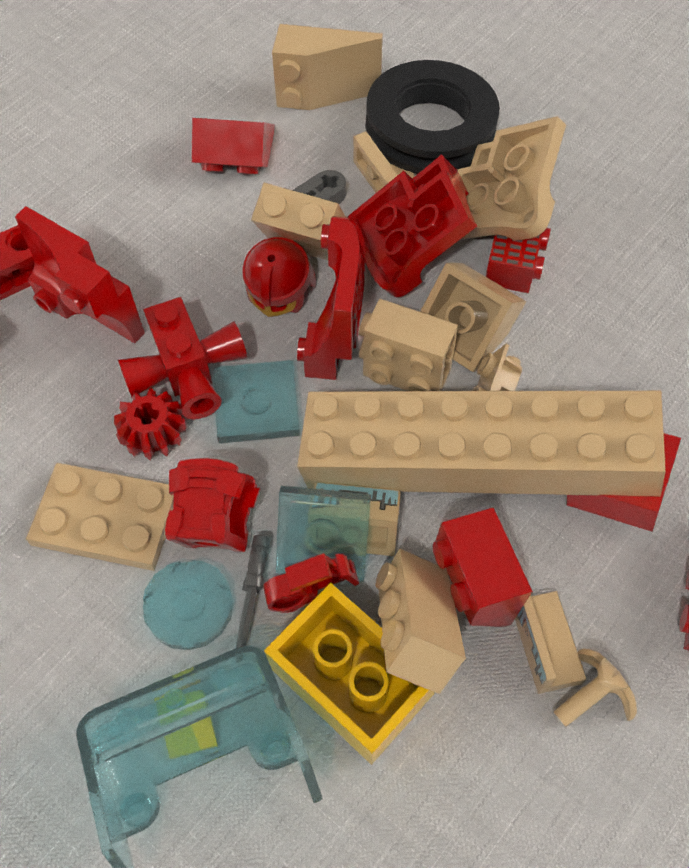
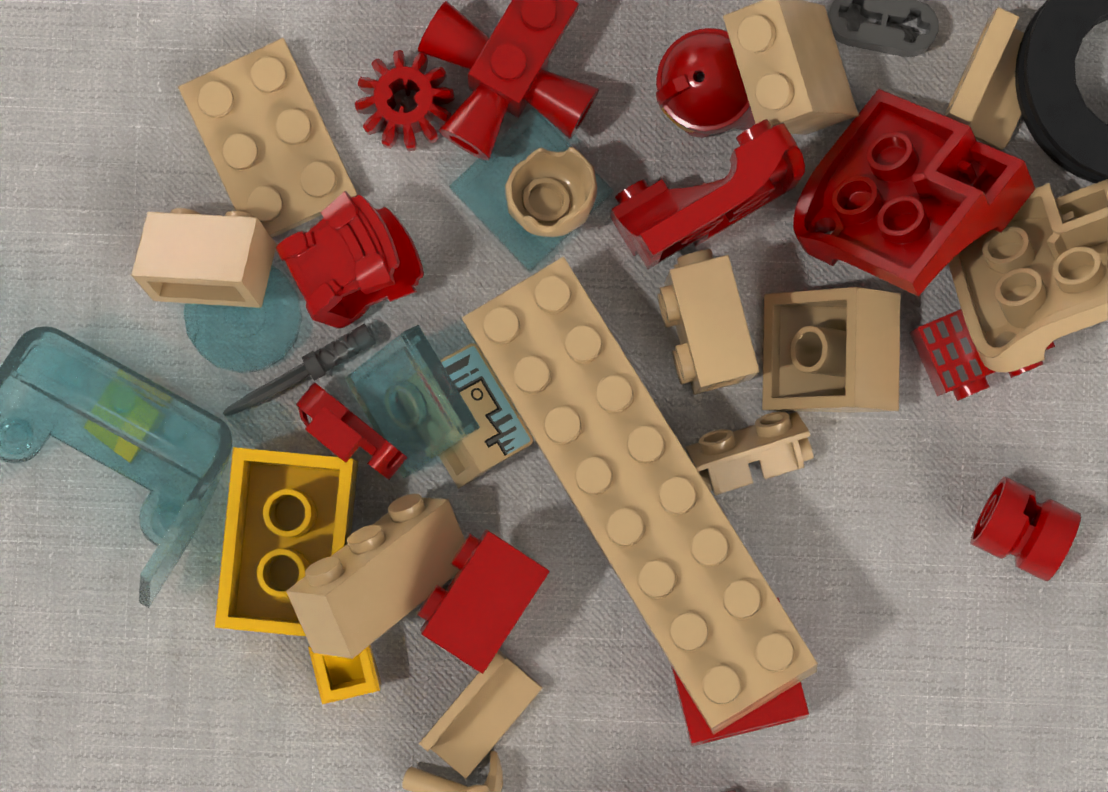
camera: 50 degrees right, 25 degrees up
none -> tan brick [131,208,277,308]
none -> yellow slope [308,645,382,704]
none -> tan hair [505,147,597,237]
none -> red wheel [970,476,1081,582]

